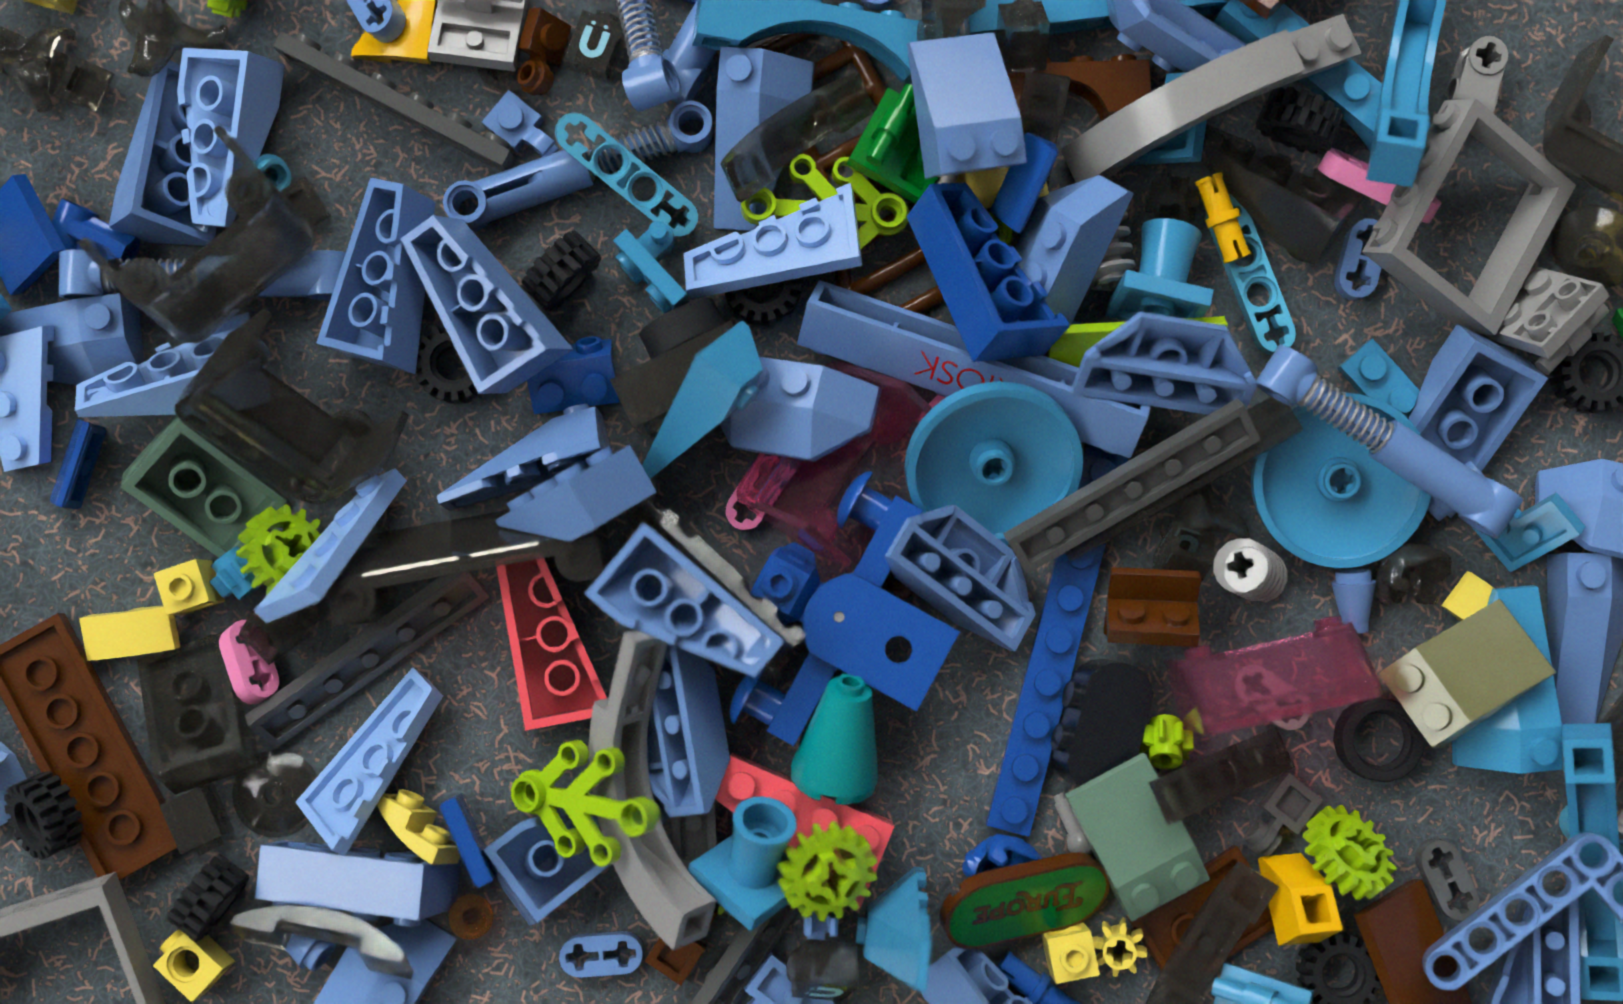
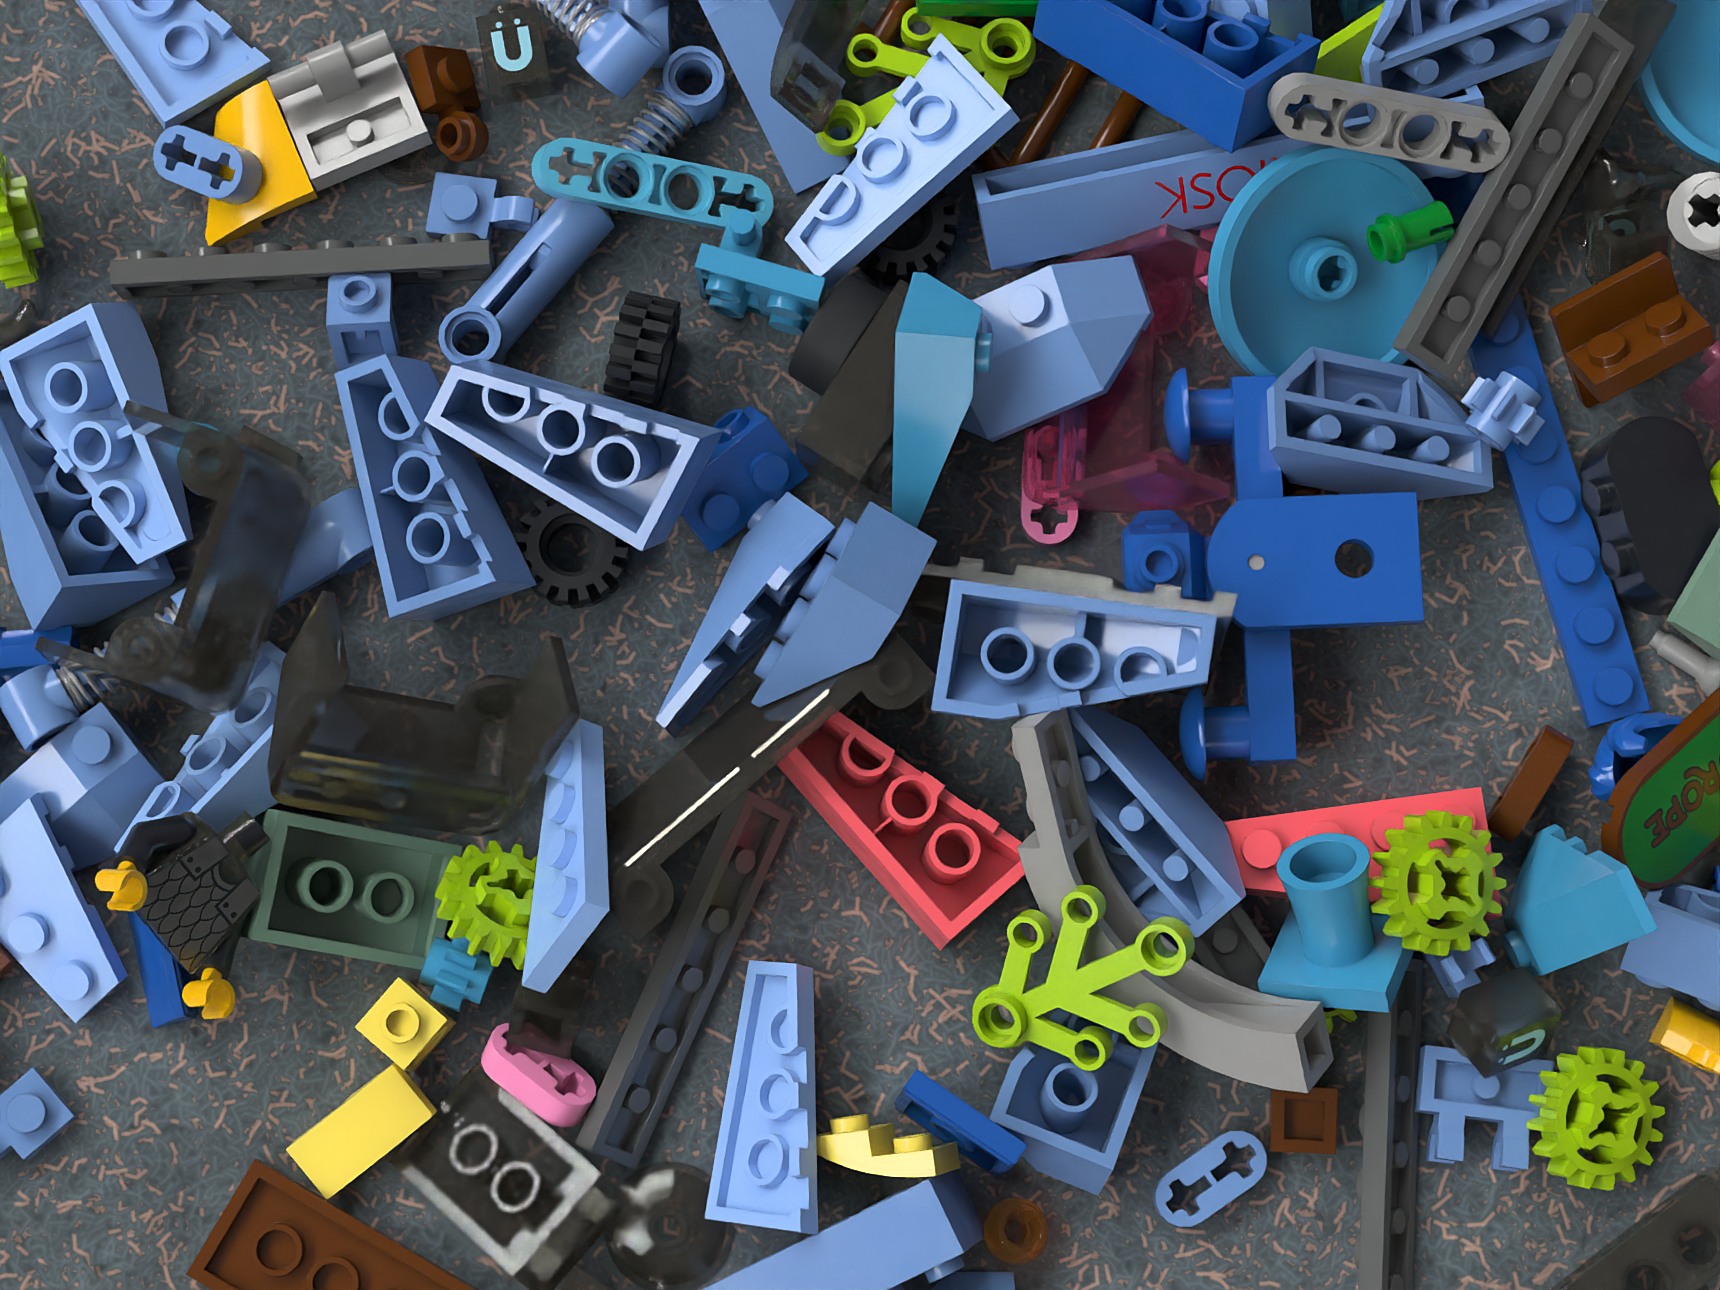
camera: 25 degrees left, 5 degrees down
teal cone [791,674,879,805] -> none
none -> torso [95,811,270,1019]
none -> medium blue bracket [326,272,401,372]
none -> light grey beam [1267,73,1510,173]
none -> green pin [1366,201,1454,264]
none -> medium blue gear [1461,371,1545,451]
none -> reddish brown beam [1486,724,1575,843]

